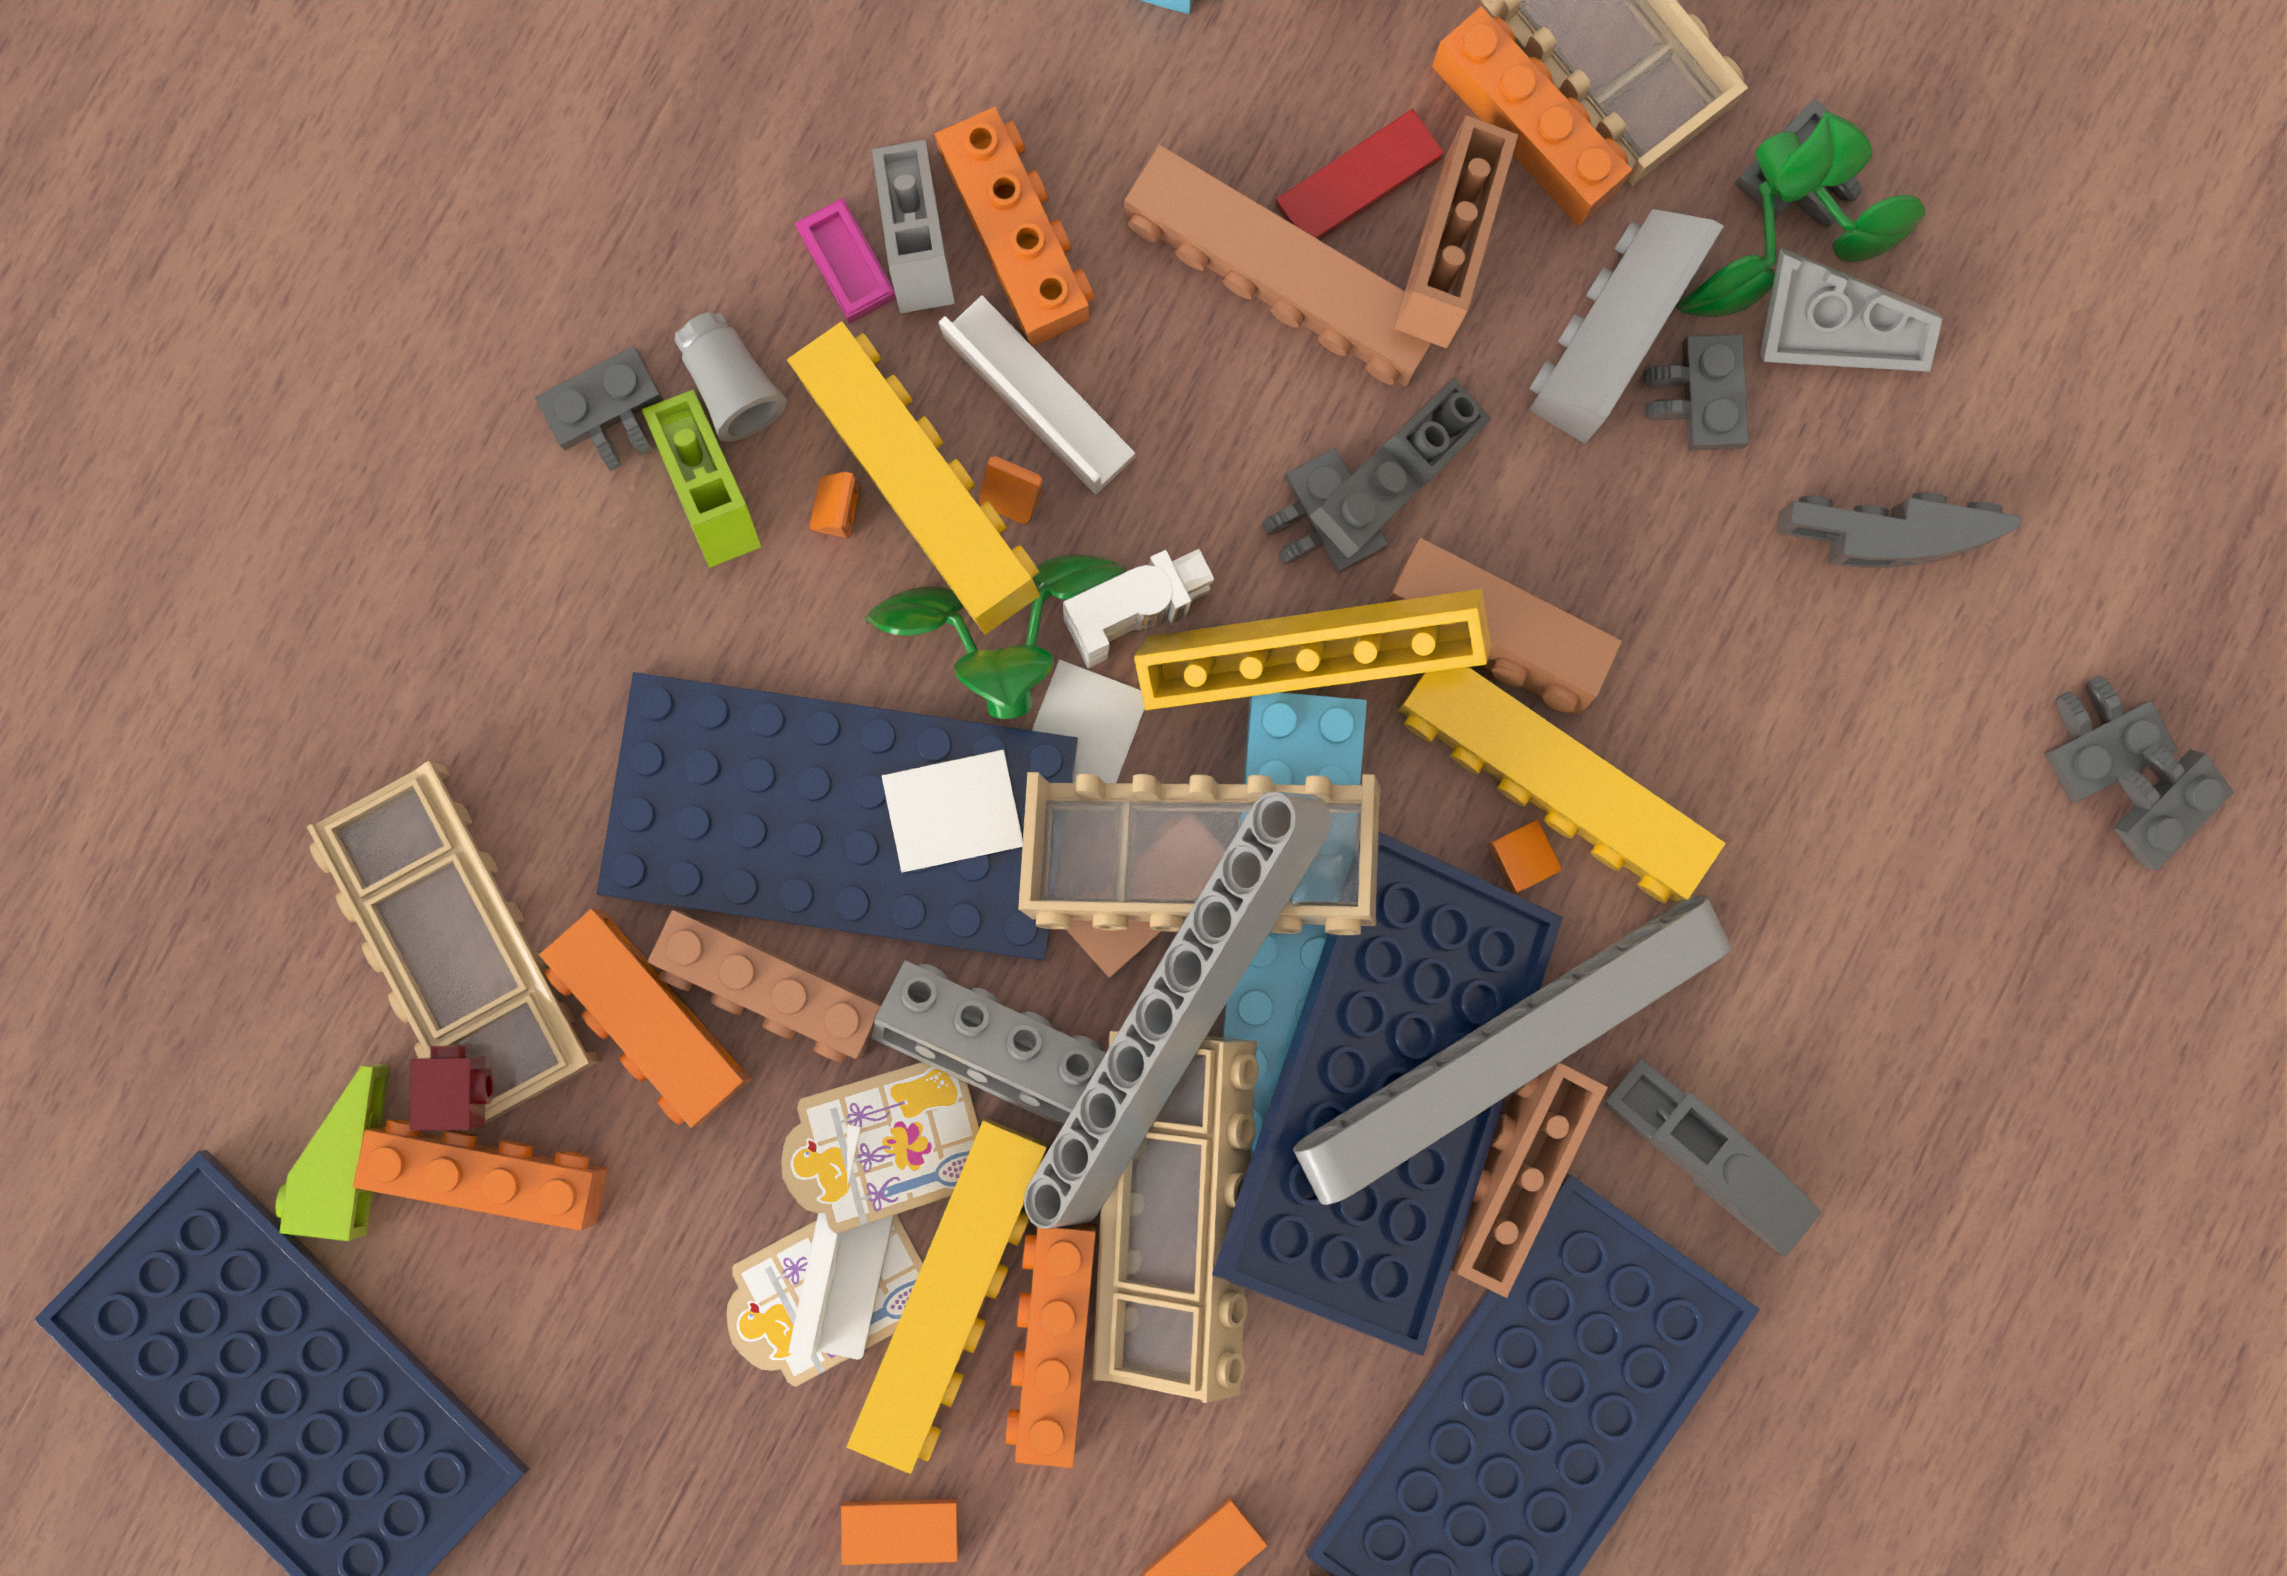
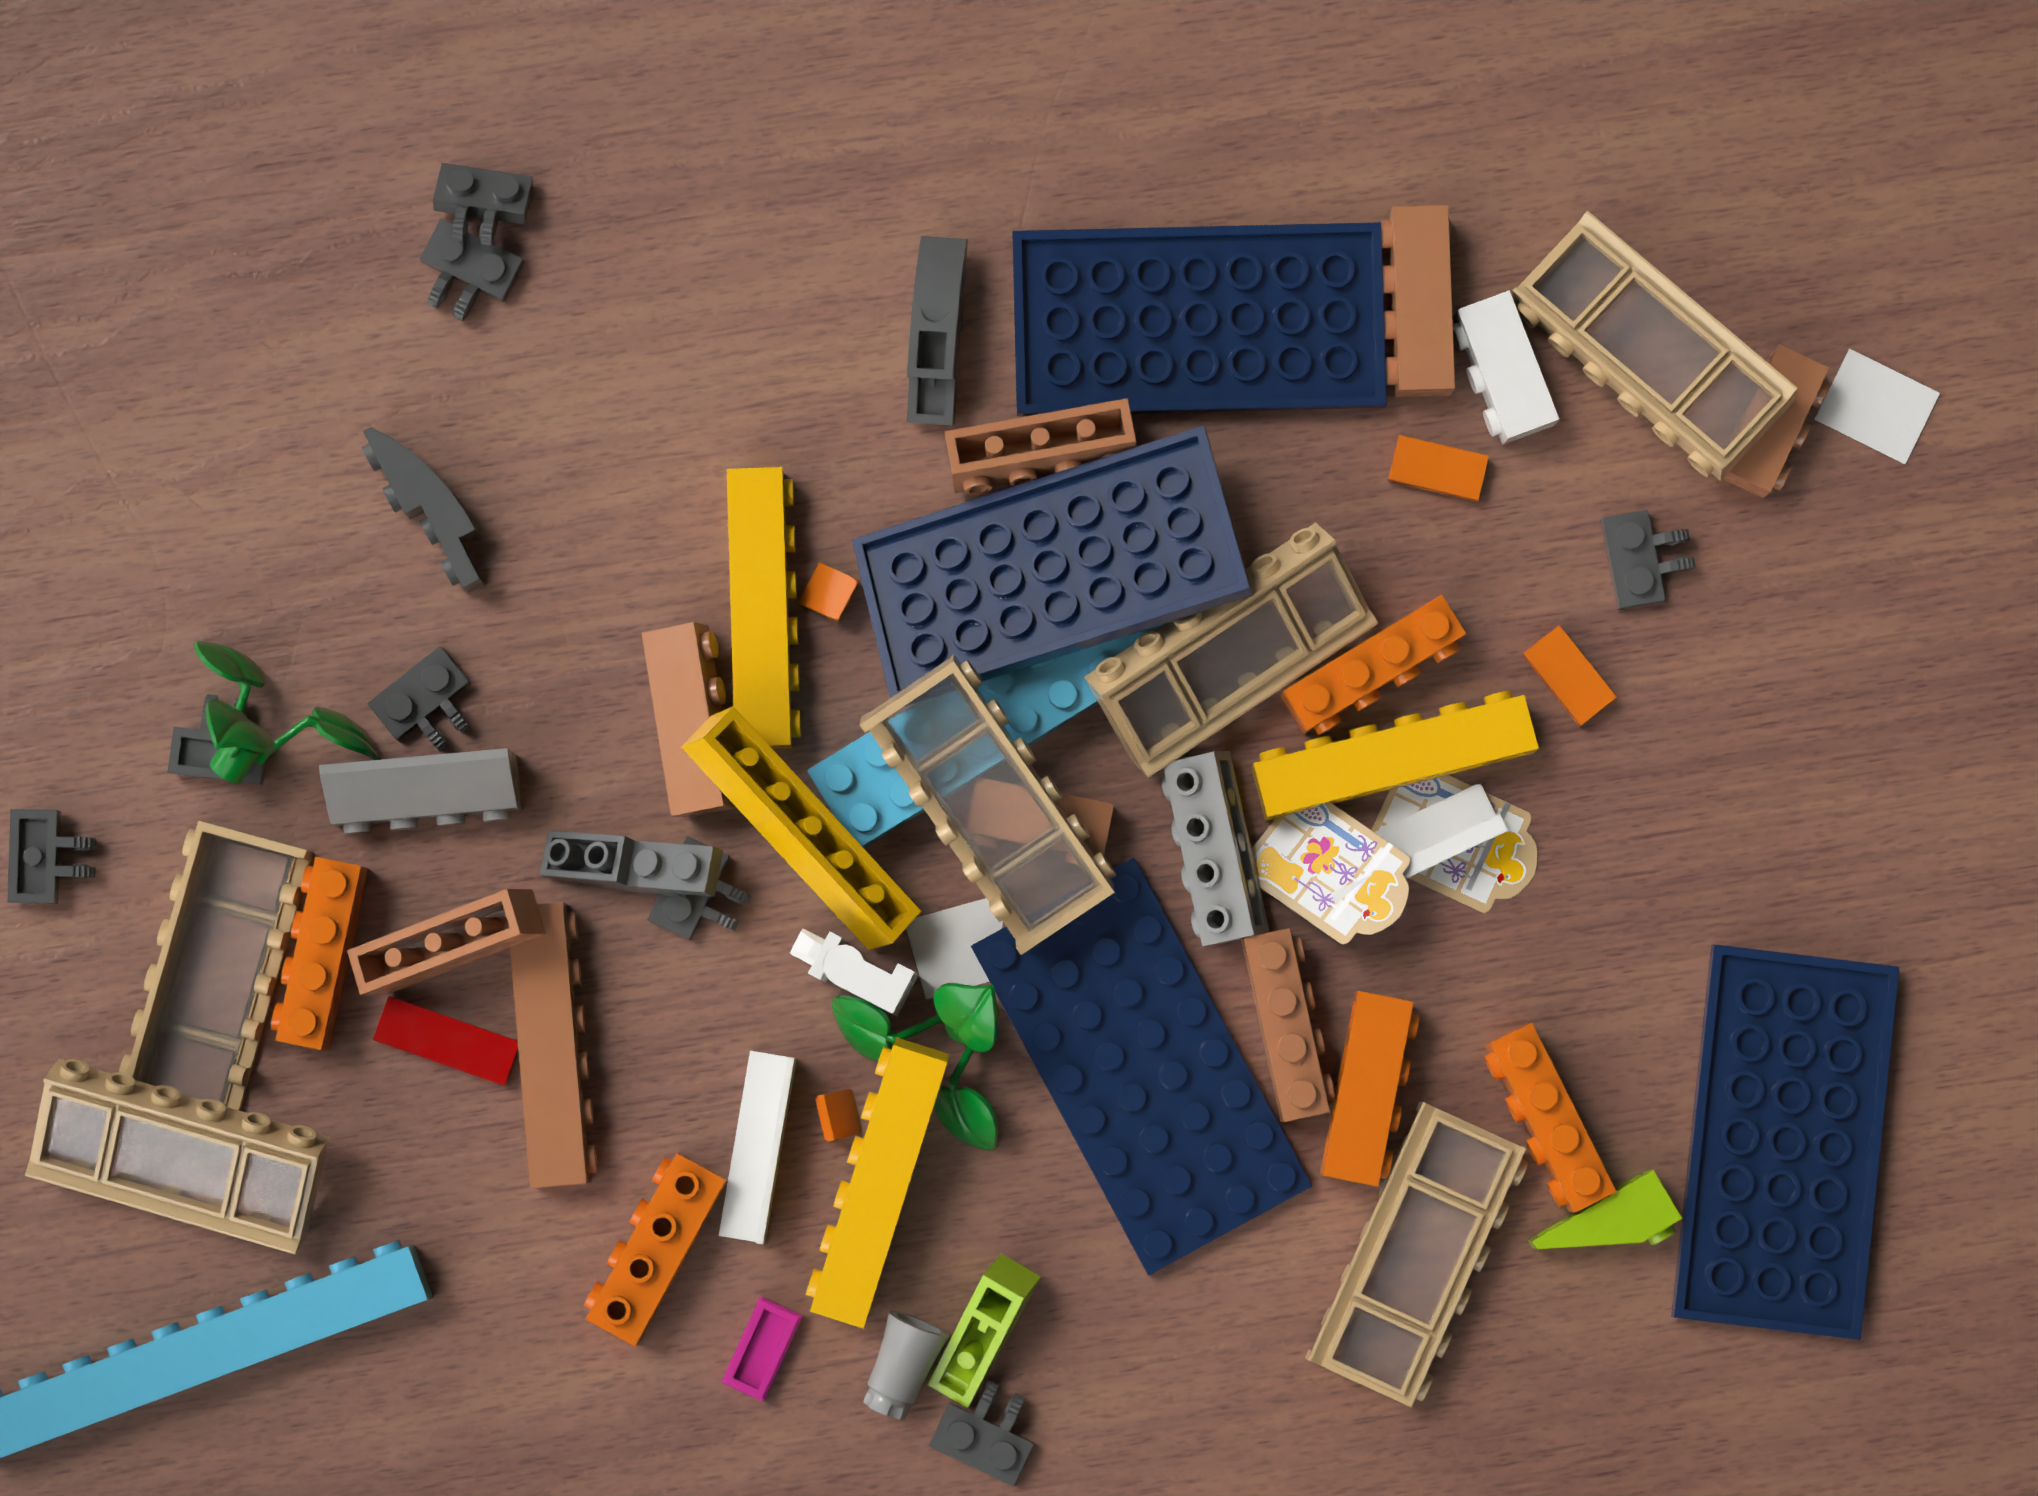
camera: 130 degrees left, 0 degrees up
dark red brick [410,1045,494,1130] -> none
orange slope [809,472,861,538] -> none
light grey slope [872,139,955,314] -> none
white sticker [882,750,1023,873] -> none
light grey beam [1024,792,1331,1229] -> none
light grey beam [1293,895,1732,1205] -> none
light grey wing [1760,247,1942,372] -> none

